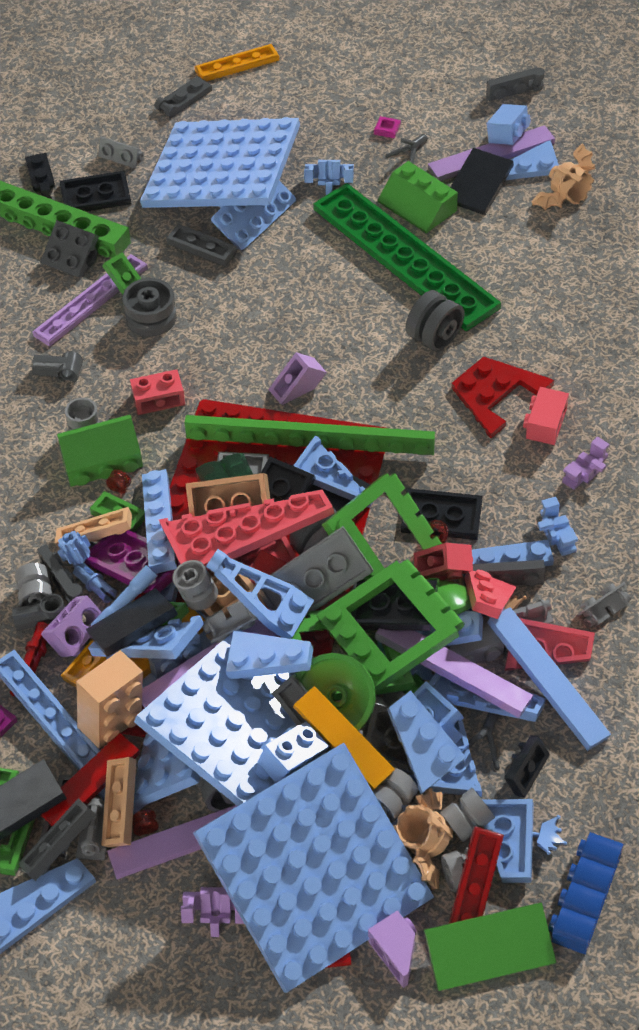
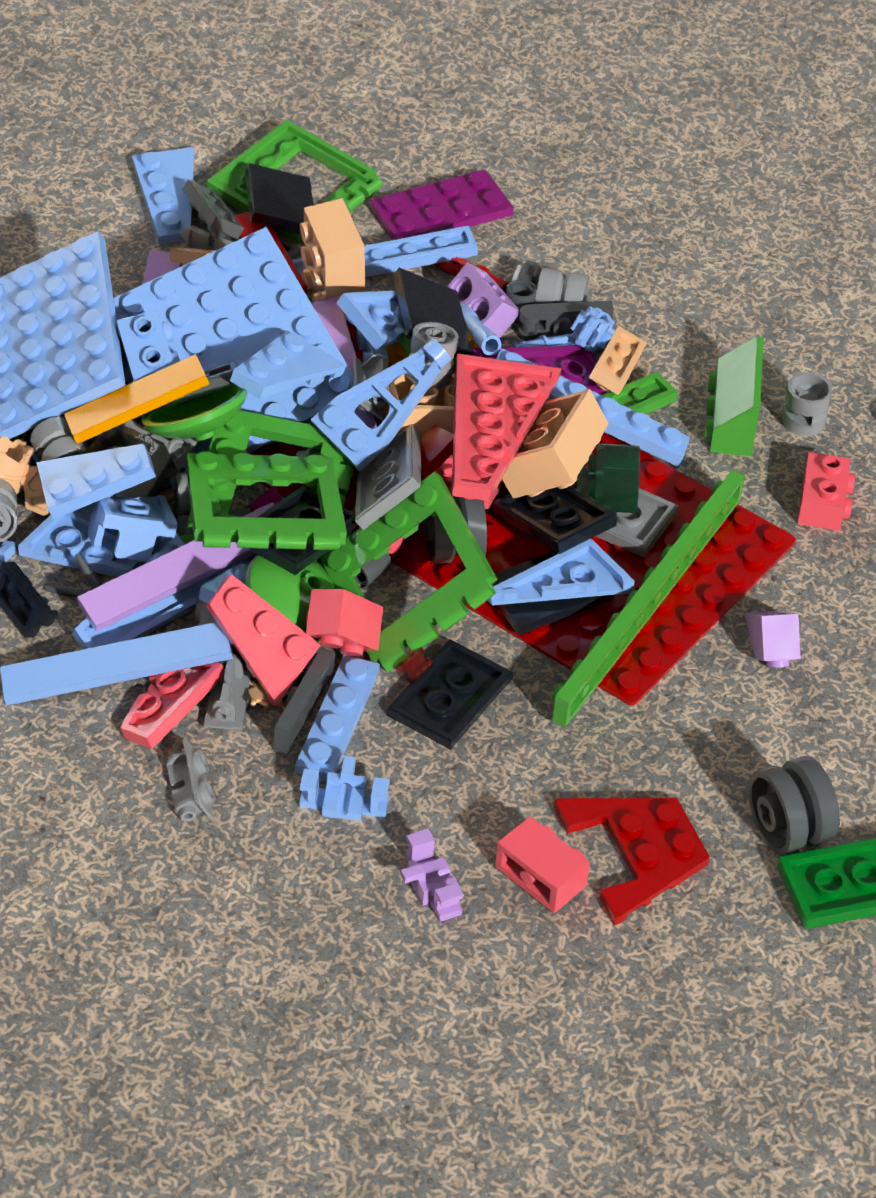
camera: 110 degrees right, 5 degrees down
clear red bush [106,469,131,494] -> none

